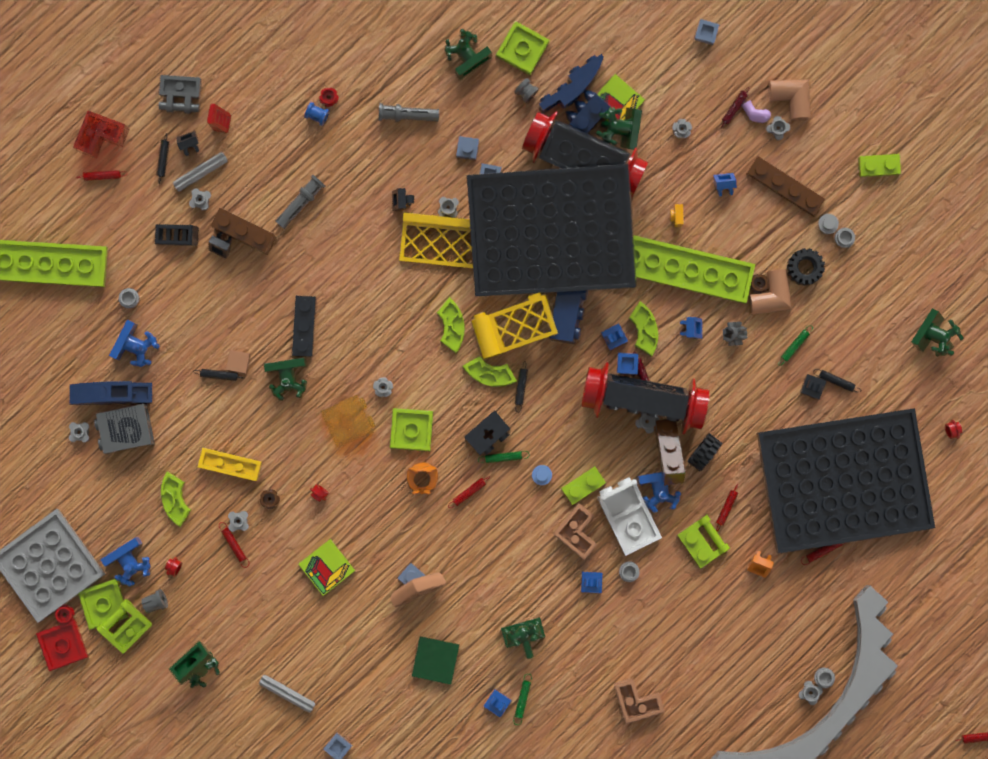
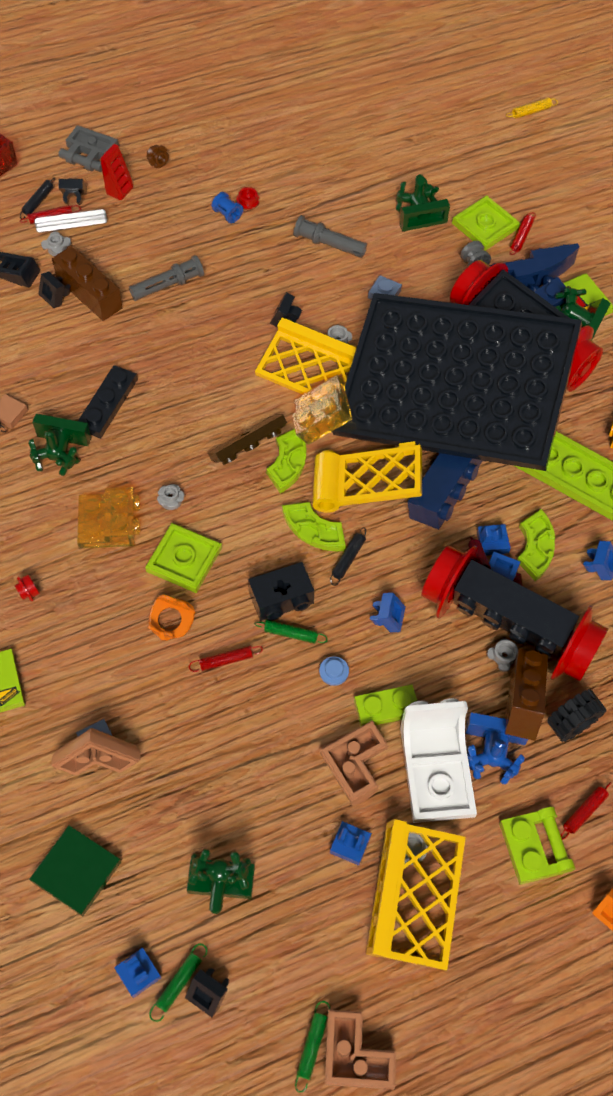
camera: 20 degrees right, 25 degrees down
none -> red piece [19,205,81,224]
none -> reddish brown plate [147,145,169,168]
none -> black tile [185,968,229,1017]
none -> dark brown tile [208,415,287,465]
none -> clear yellow plate [292,375,352,445]
none -> green piece [295,1001,330,1093]
none -> yellow fence [366,819,466,970]
none -> blue tile [370,593,406,633]
none -> dark red piece [468,536,491,569]
none -> red piece [510,213,536,255]

